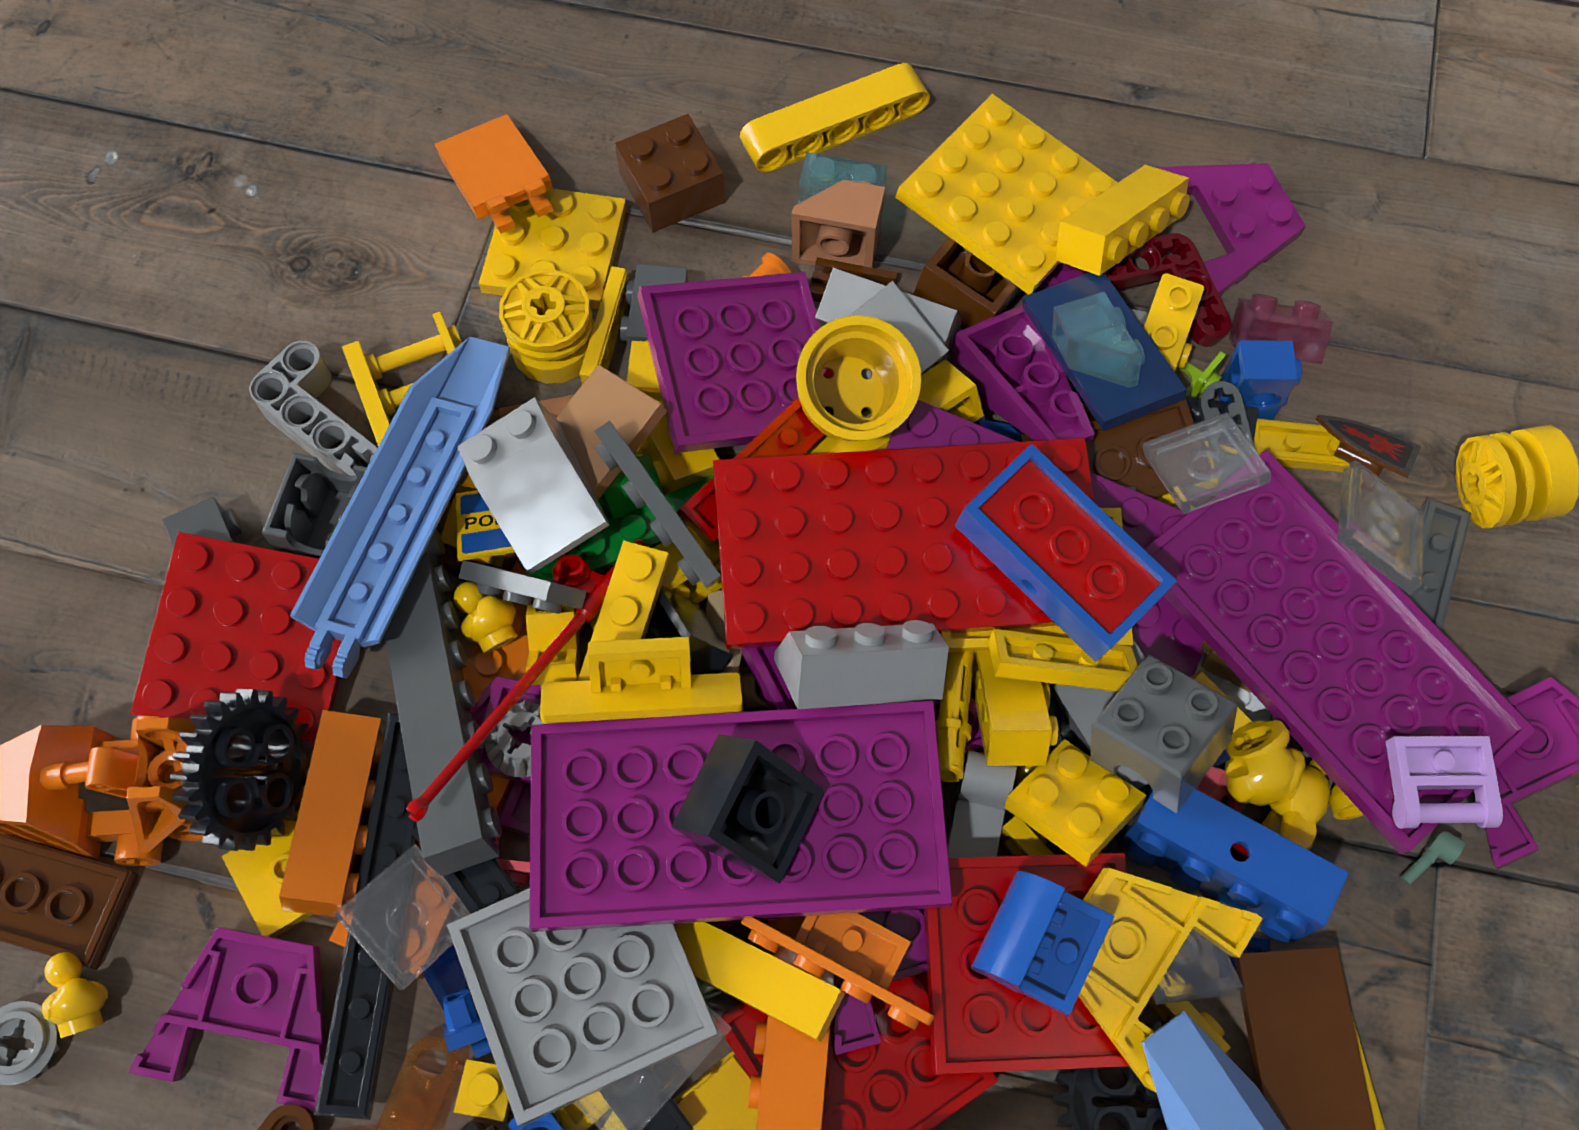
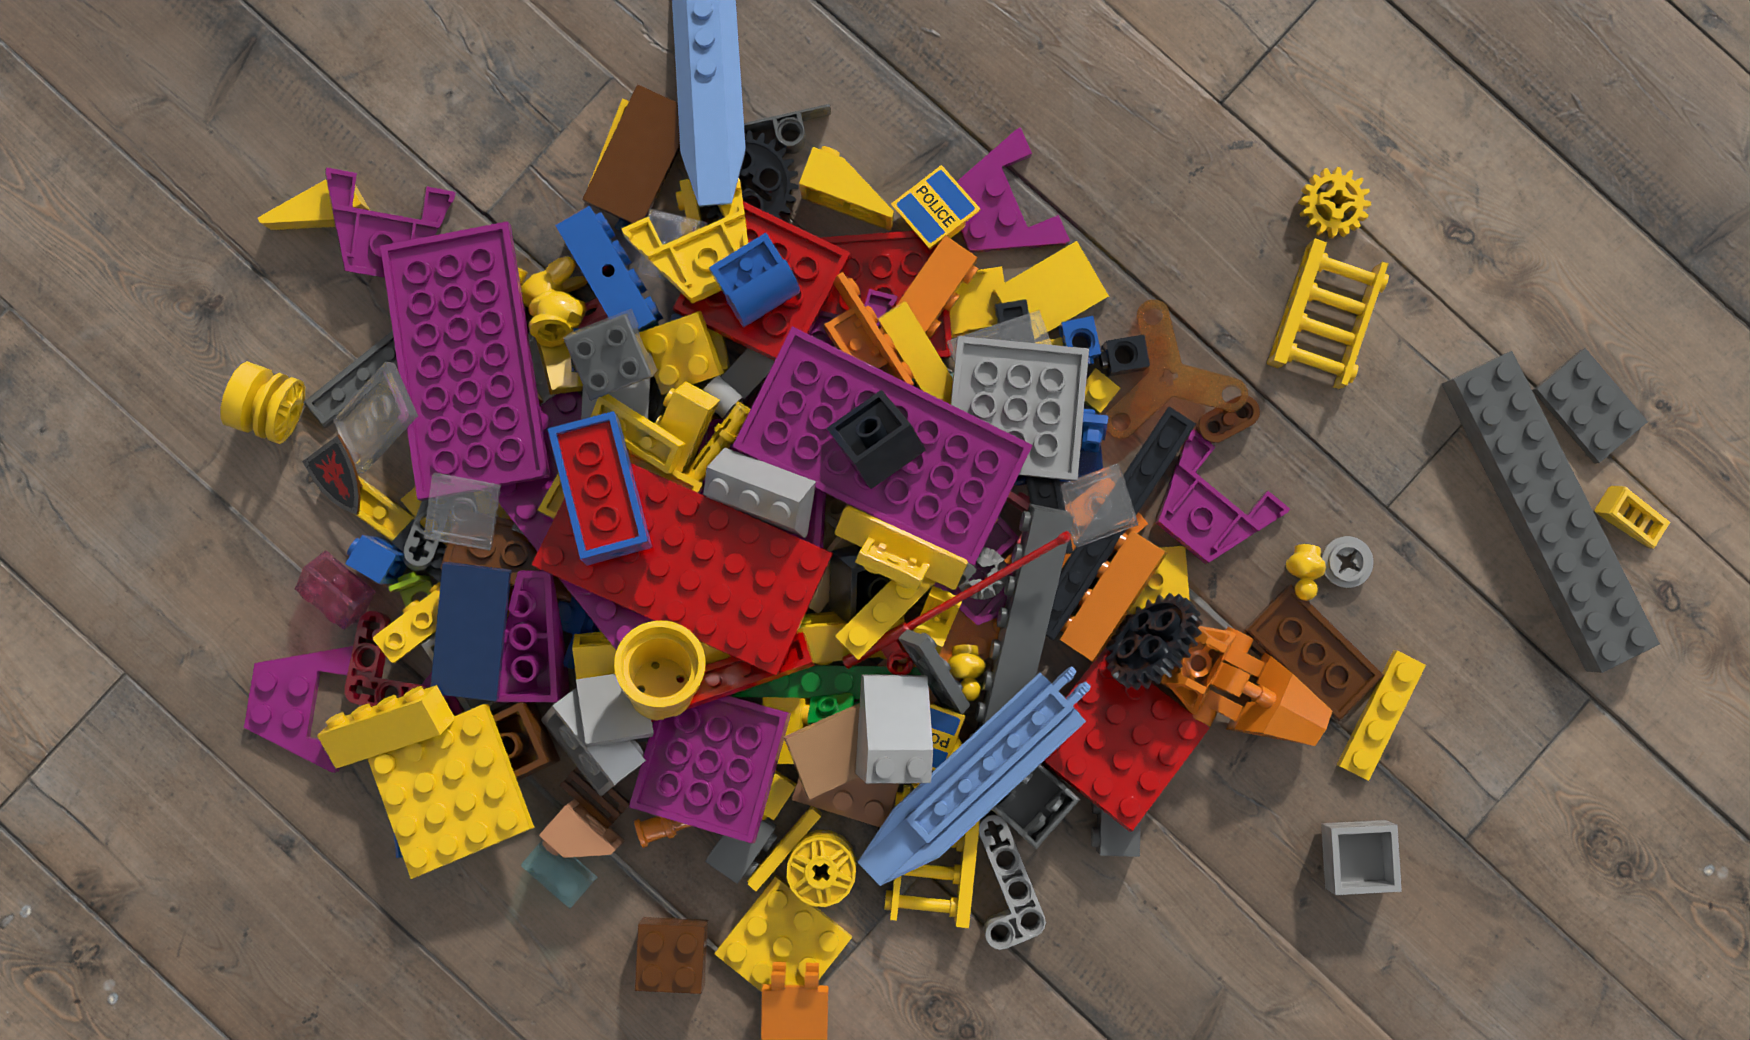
camera: 155 degrees left, 20 degrees up
dark grey plate [594,420,721,589] -> none
yellow beam [739,63,930,173] -> none
clear light blue slope [1052,291,1145,388] -> none
lavender plate [1385,736,1503,829] -> none
sand green hand [1400,831,1465,886] -> none

